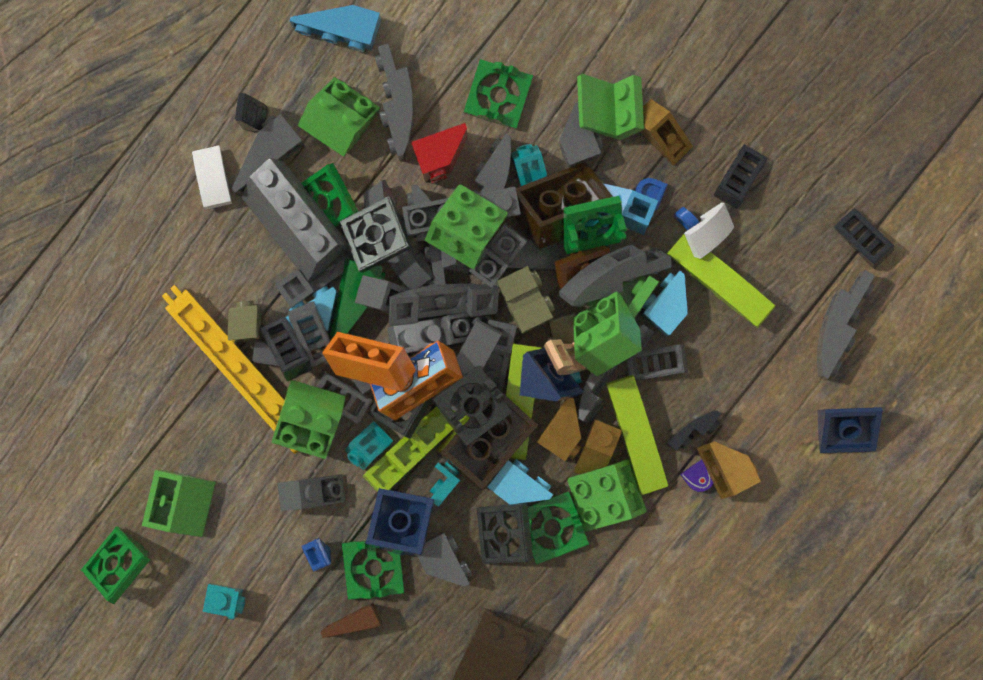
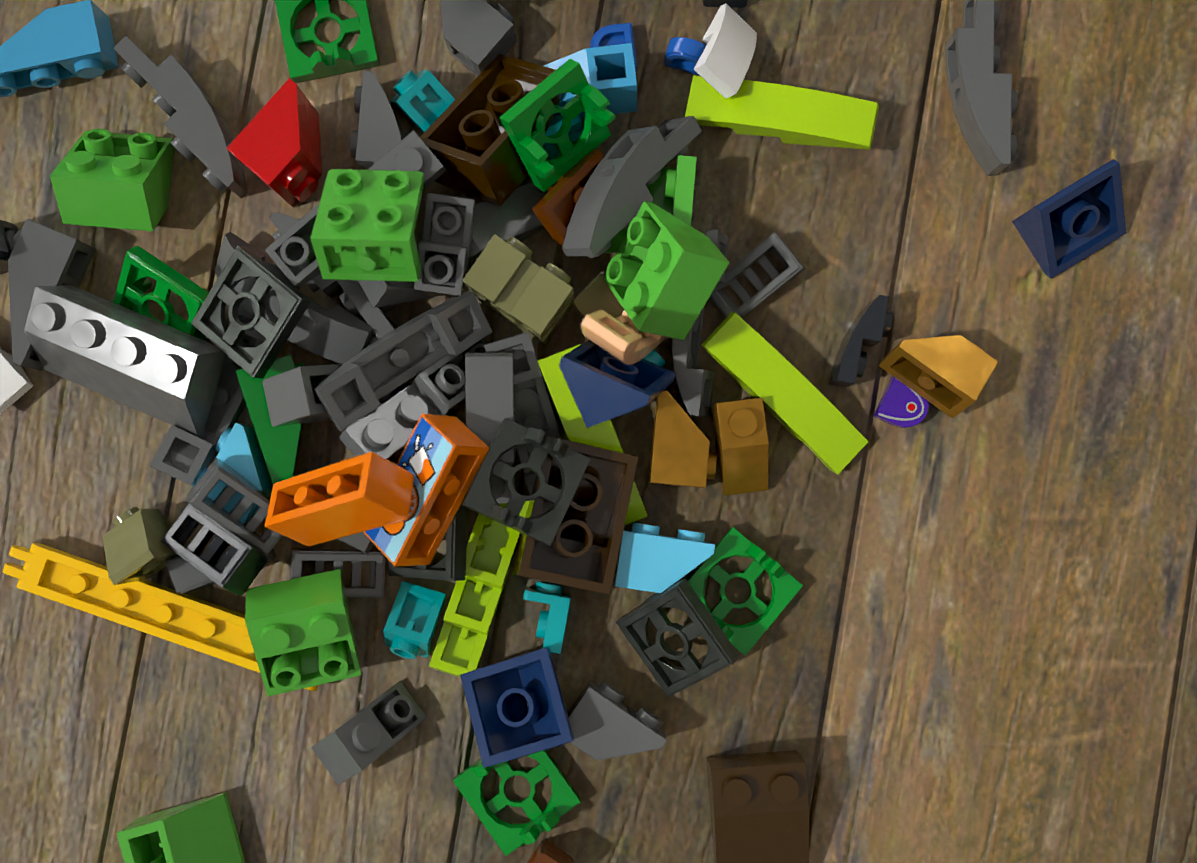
camera: 25 degrees left, 0 degrees up
blue slope [302,538,331,572] -> none
bright green bracket [568,459,647,532] -> none
medium azure slope [641,271,688,337] -> none

